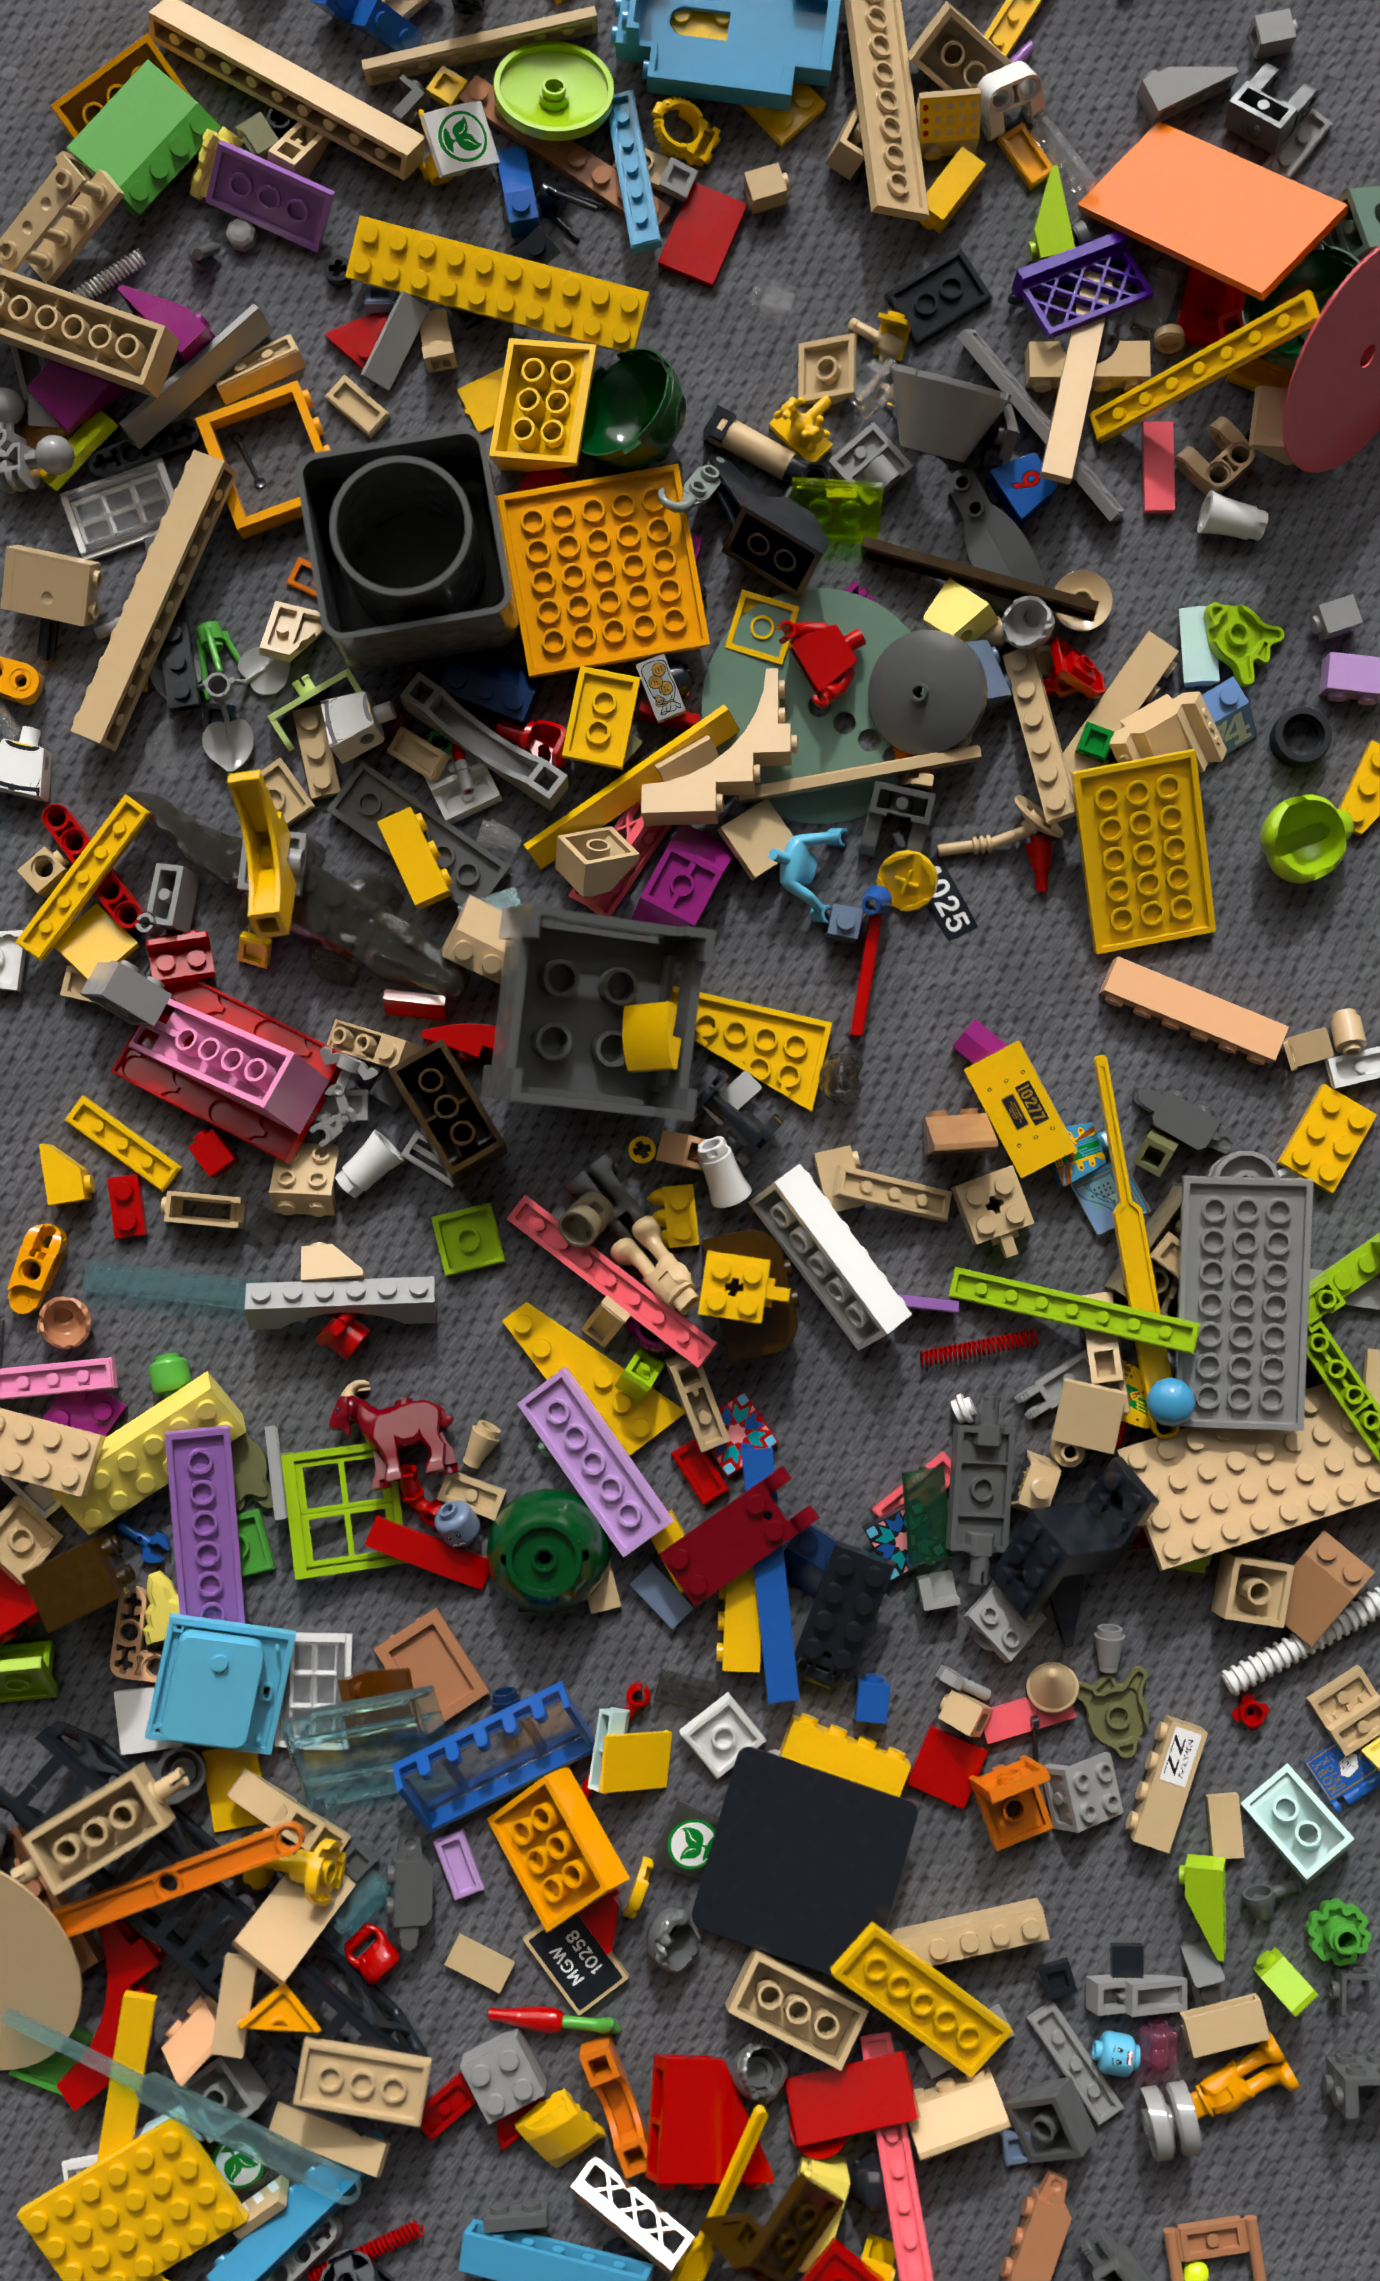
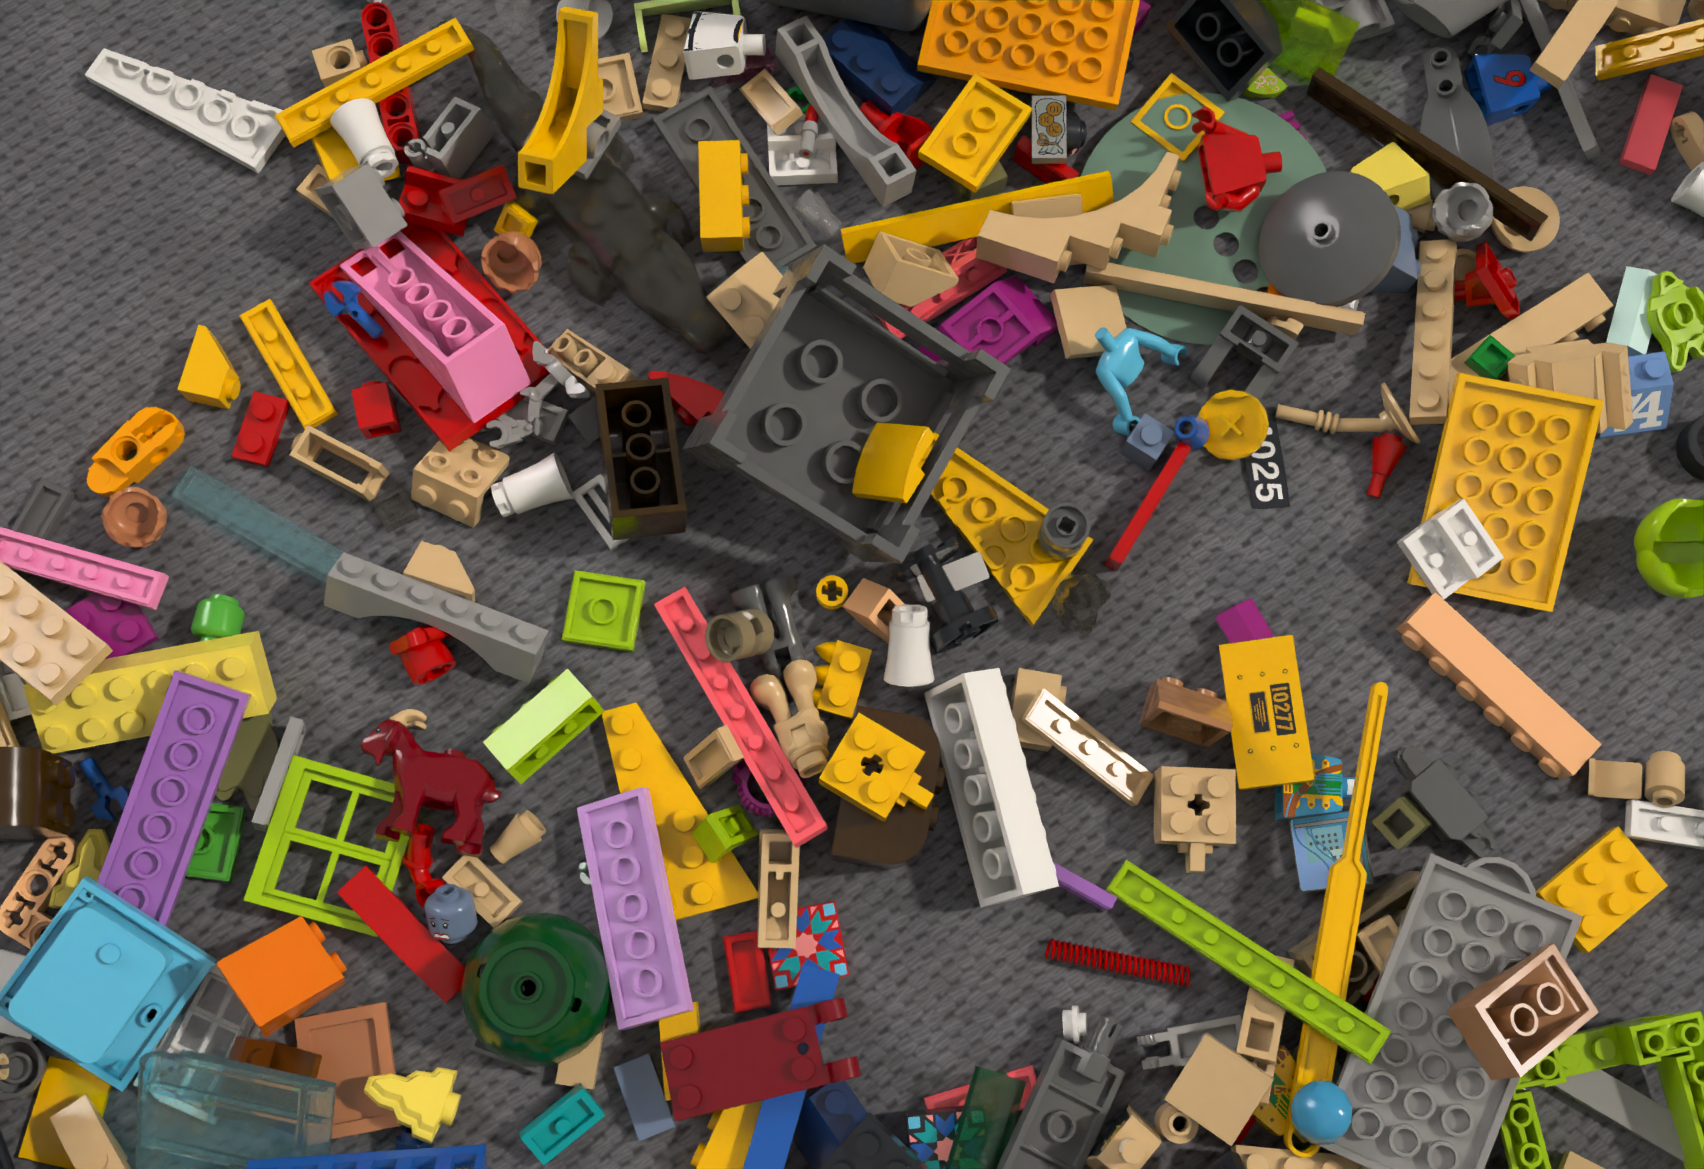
camera: 20 degrees right, 10 degrees down
red tile [383,989,447,1021] -> none
none -> orange slope [216,916,347,1039]
none -> blue bar [324,281,384,339]
none -> white plant [331,98,399,179]
none -> light yellow rock [364,1067,461,1144]
none -> red plate [437,165,517,224]
none -> nougat hair [481,231,542,293]
none -> brick [483,669,605,784]
none -> teal plate [519,1082,606,1166]
none -> dark grey wheel [1038,502,1091,560]
none -> lime tile [1242,68,1288,99]
none -> white slope [1397,499,1504,600]
none -> medium nougat slope [1447,943,1599,1080]

